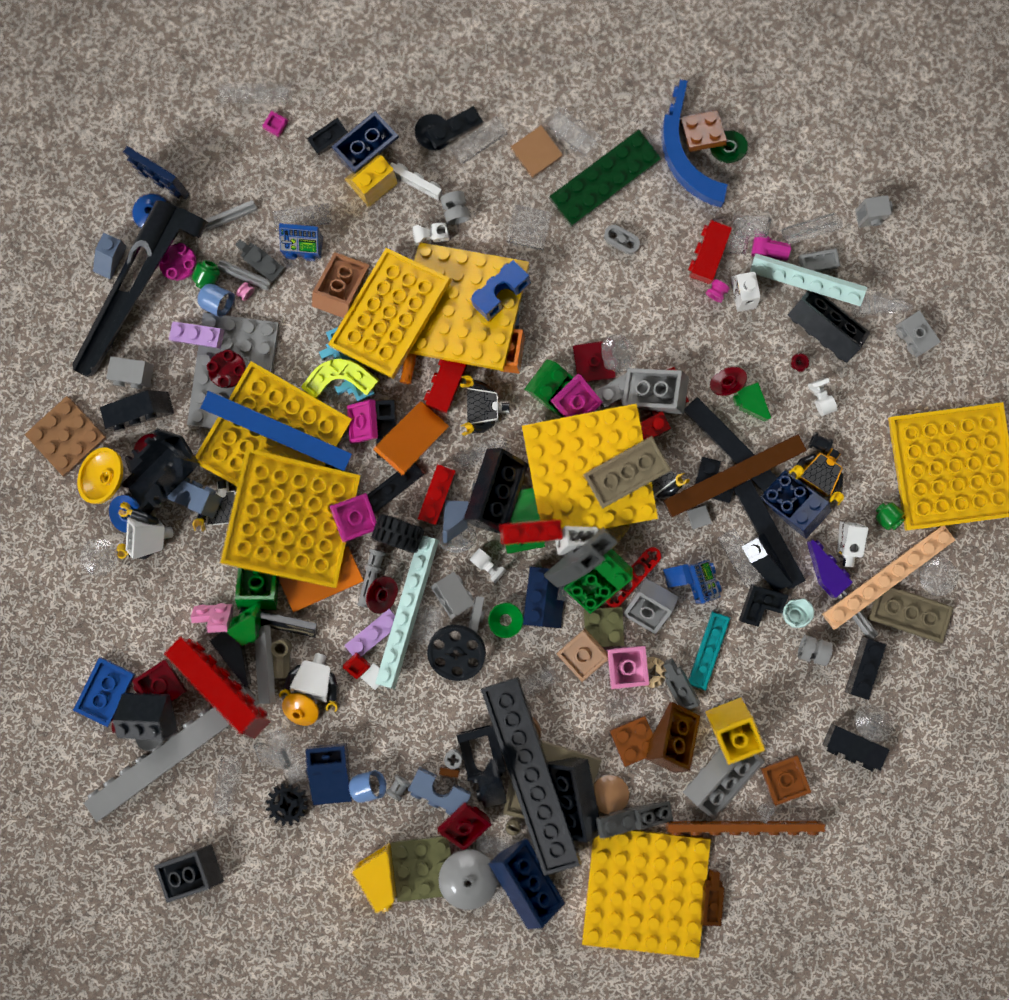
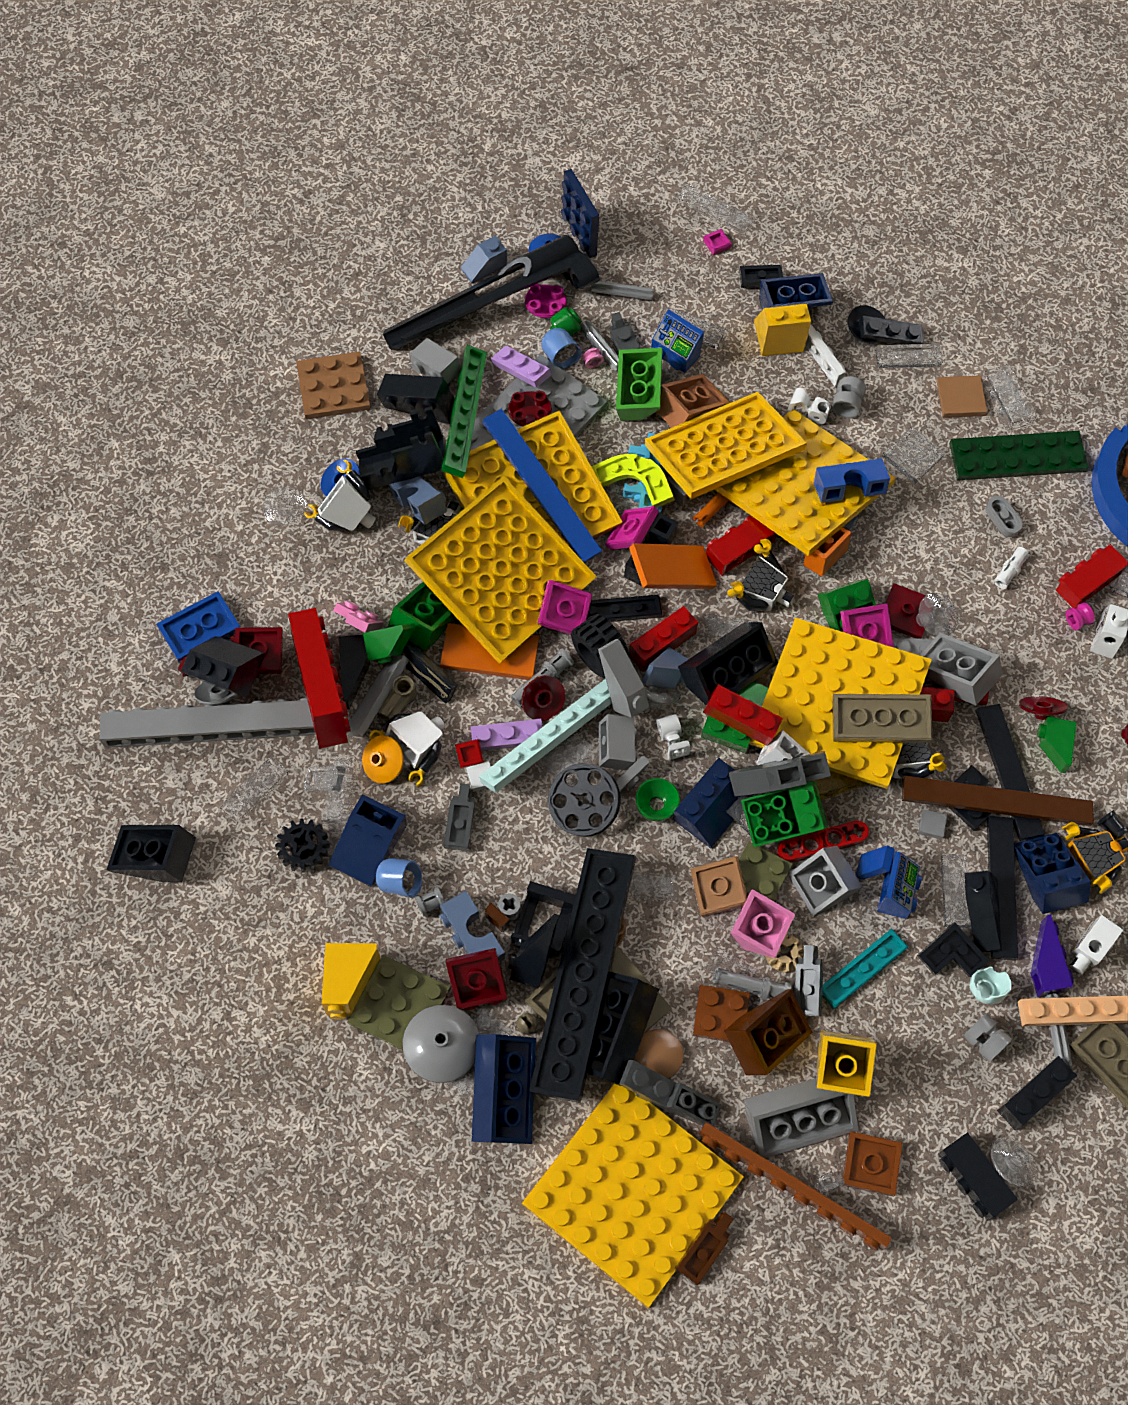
camera: 30 degrees right, 20 degrees down
yellow dish [77,447,124,504] -> none
none -> green plate [441,344,487,478]
none -> dark grey hinge [443,783,475,851]
none -> light grey slope [598,639,649,718]
none -> bright green slope [616,347,663,421]
none -> light grey pin [713,967,791,1000]
none -> white pin [994,547,1030,589]

